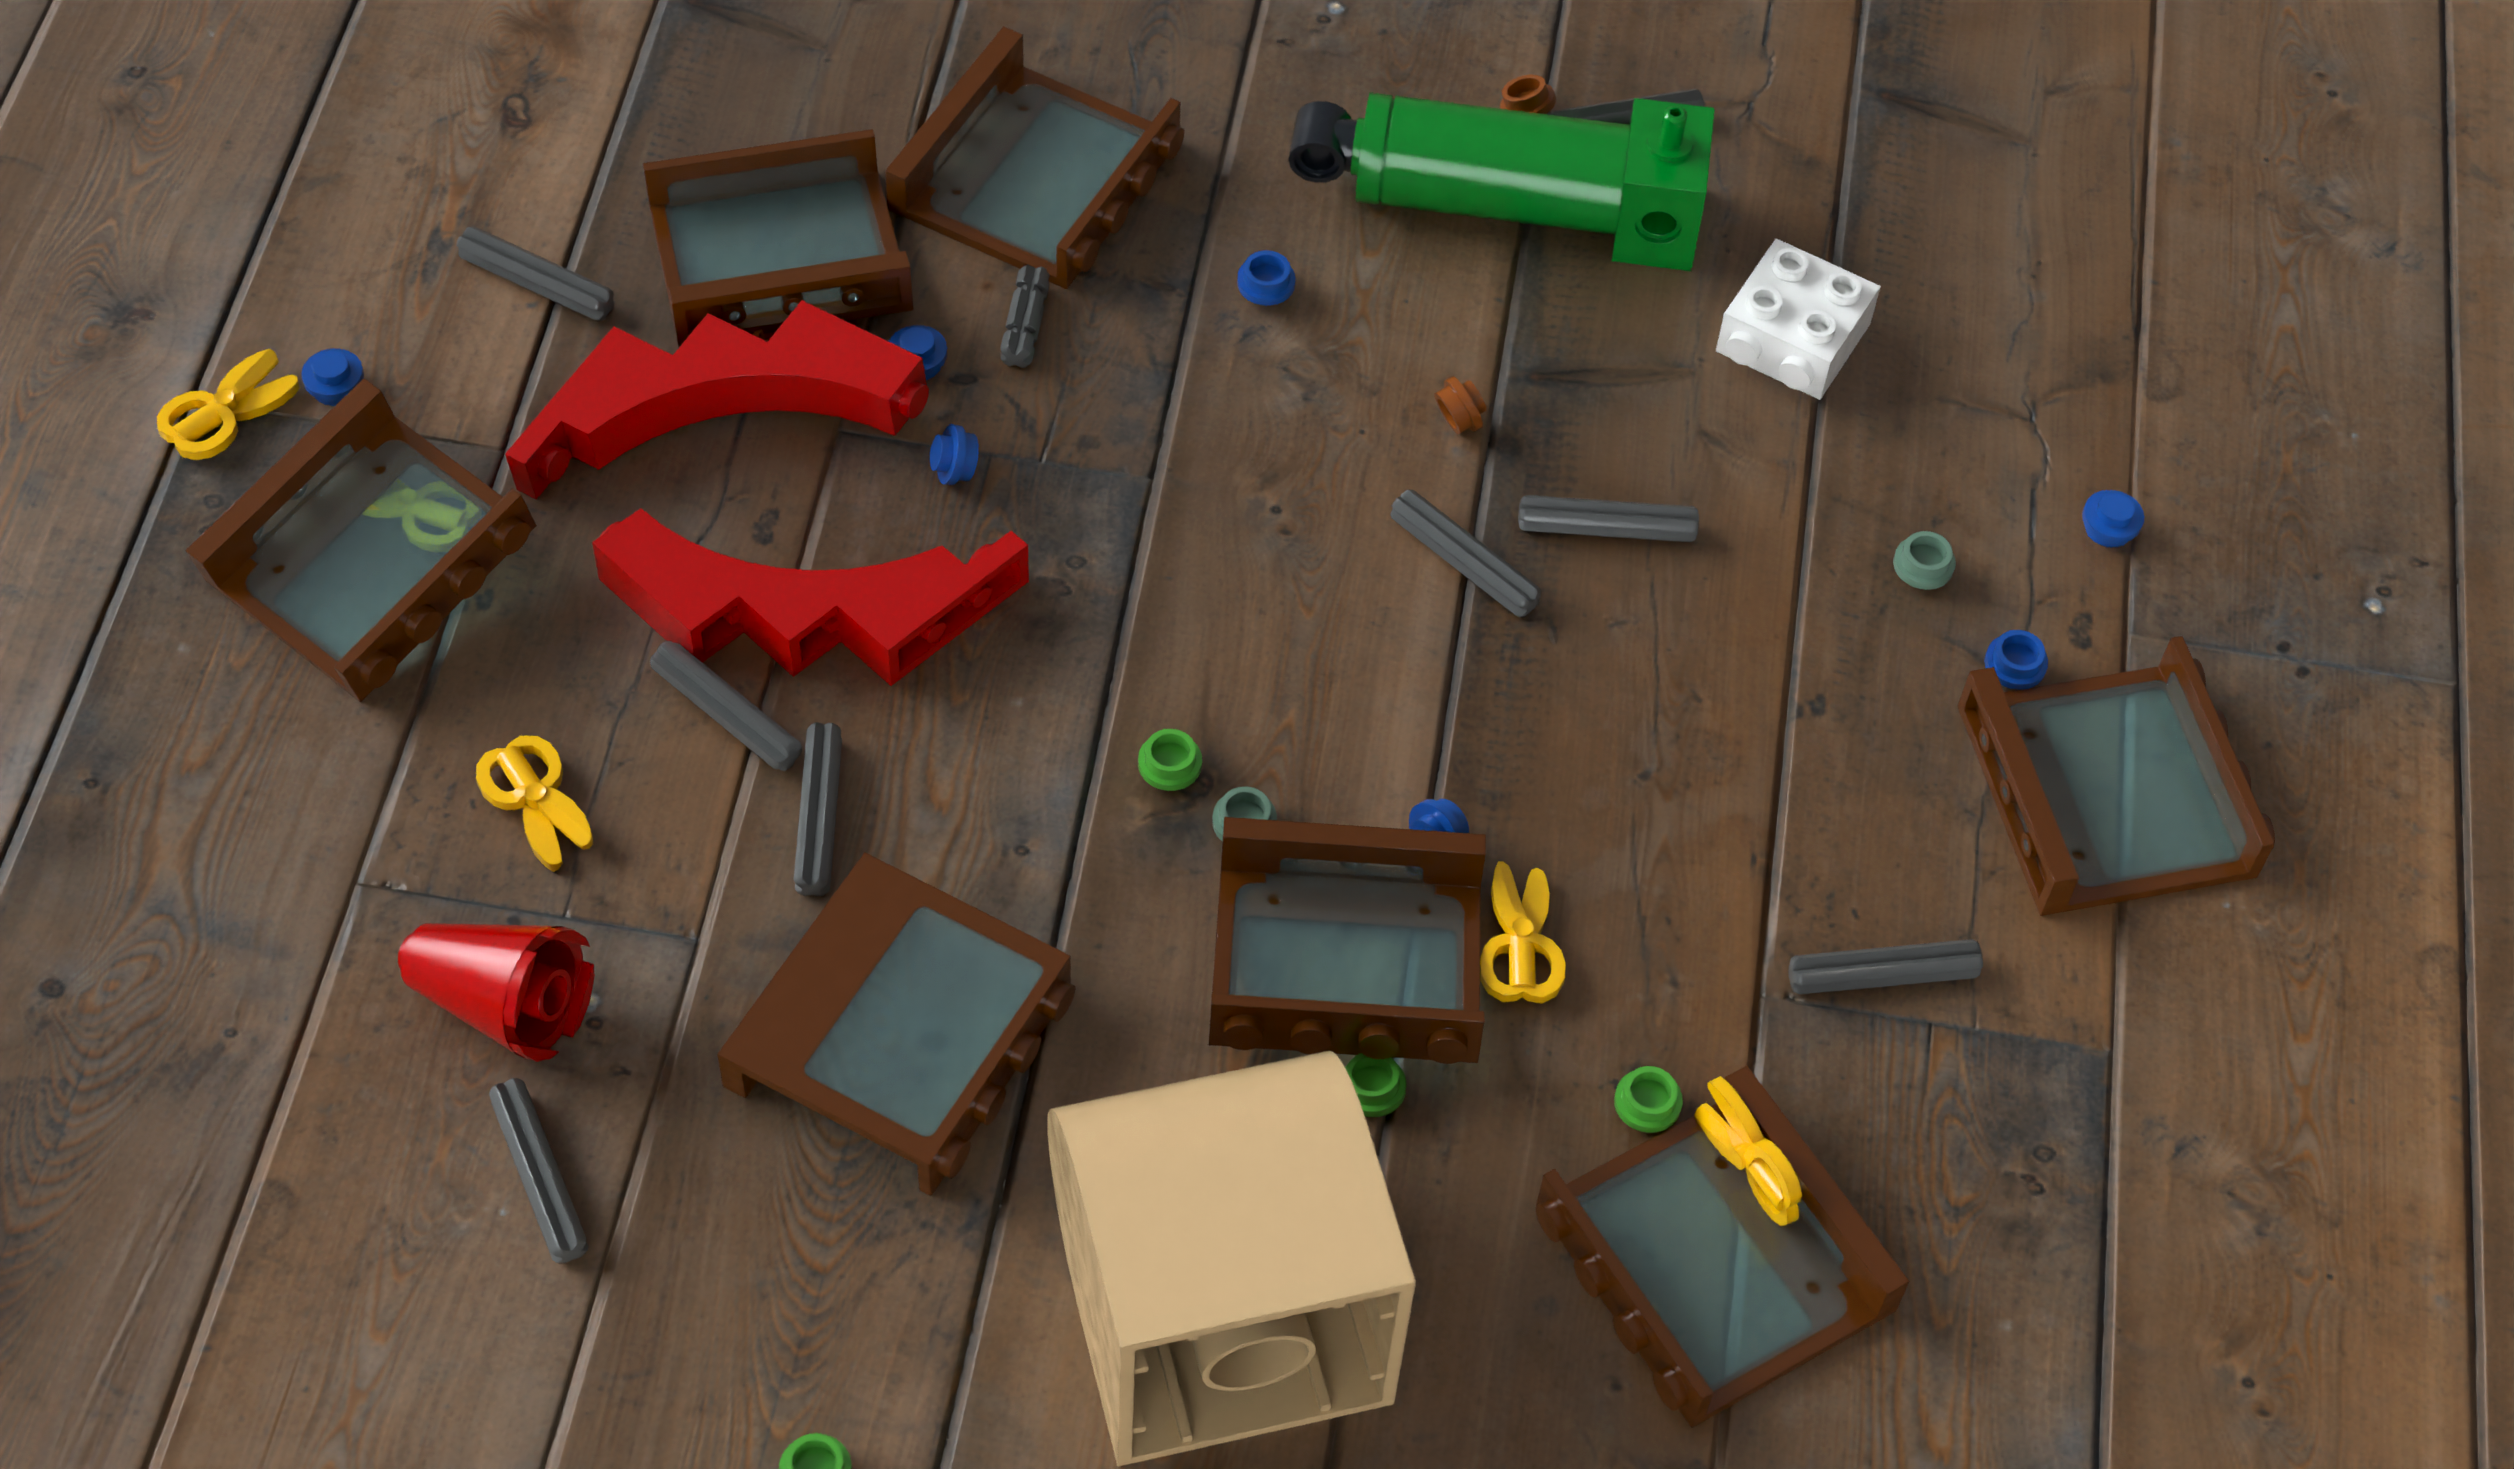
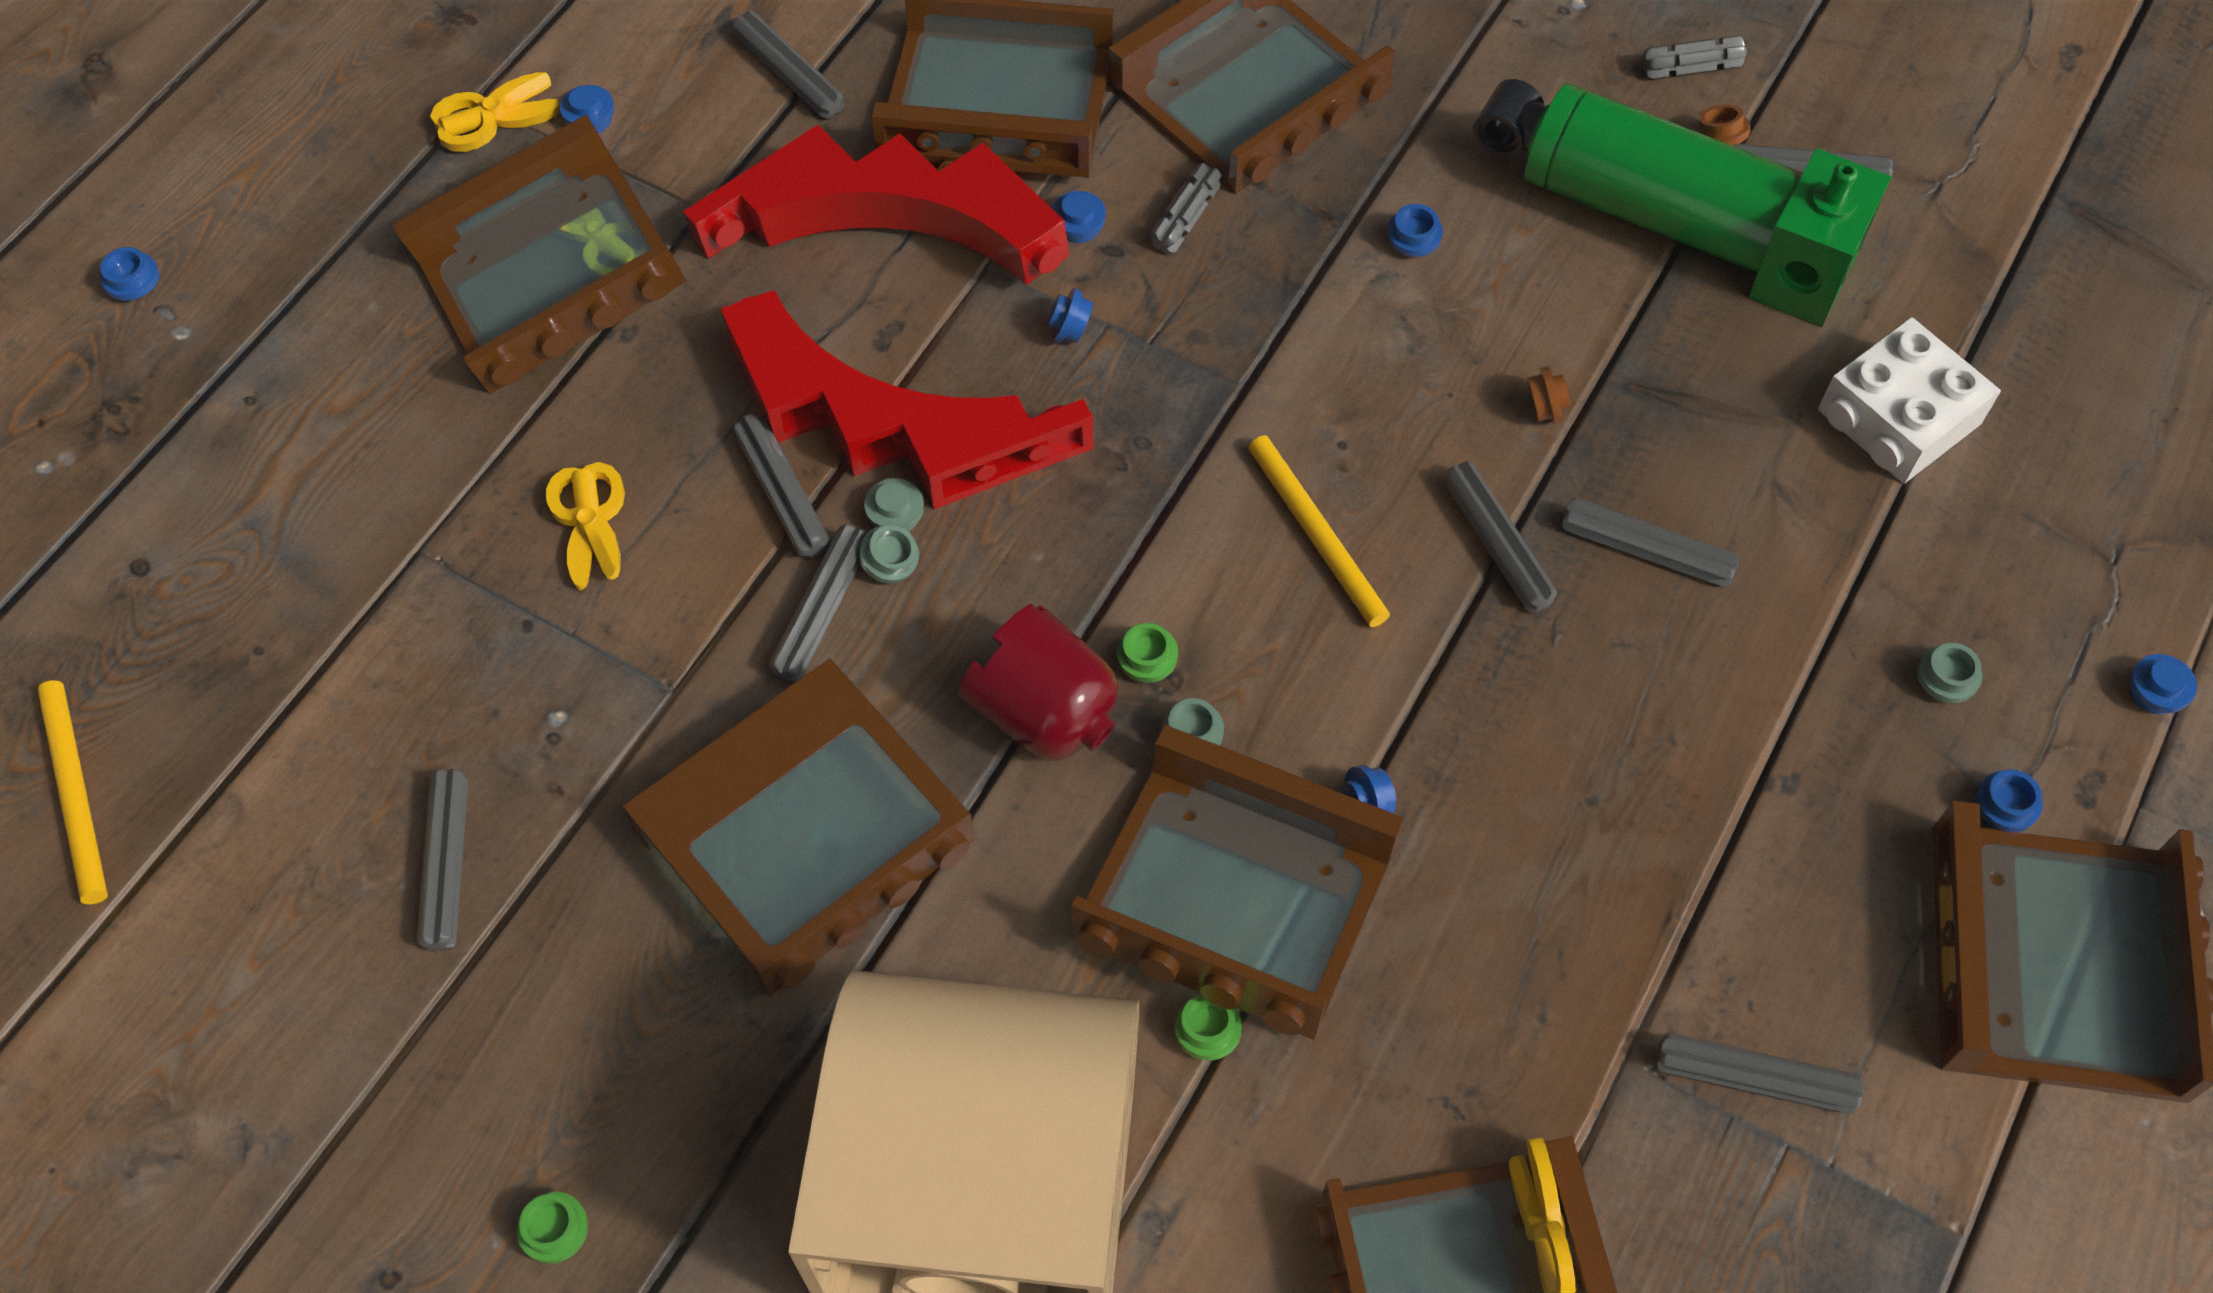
camera: 25 degrees right, 5 degrees up
red cone [398,923,595,1062] -> none
yellow piece [1480,861,1566,1004] -> none
bright green plate [1614,1066,1683,1133] -> none
none -> yellow bar [37,680,108,904]
none -> sand green plate [859,525,919,584]
none -> sand green plate [864,478,924,531]
none -> dark red cylinder [958,603,1119,761]
none -> yellow bar [1248,435,1390,628]
none -> dark grey axle [1642,35,1747,80]

